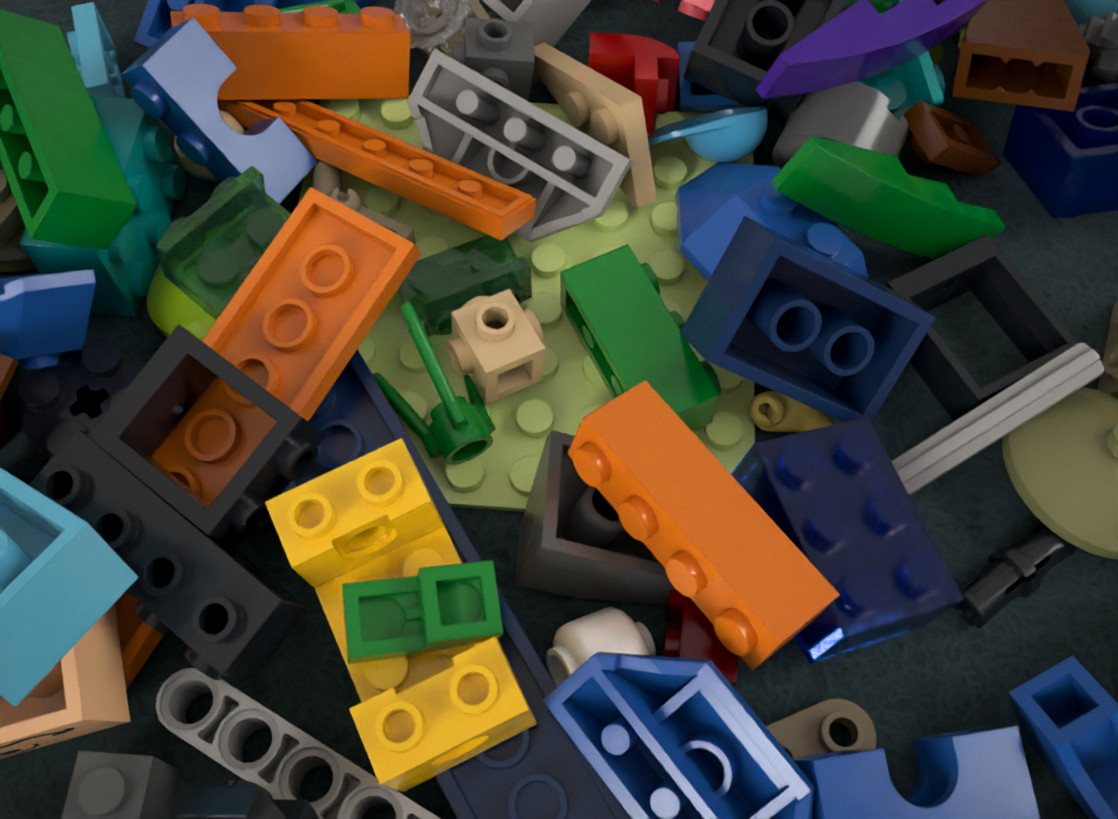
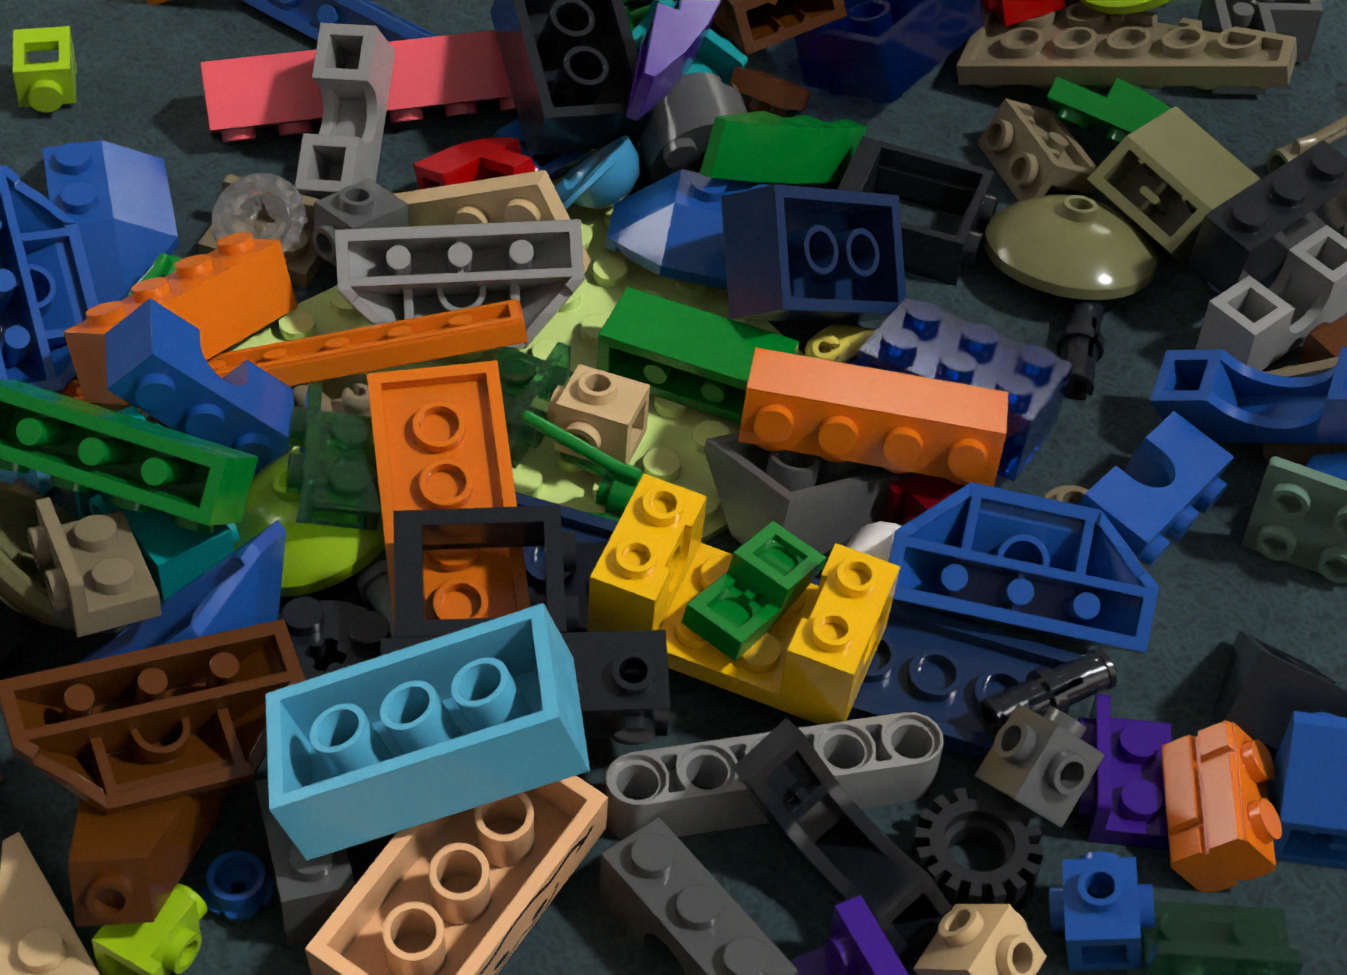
camera: 45 degrees left, 15 degrees down
light grey axle [865,343,1104,509] -> none

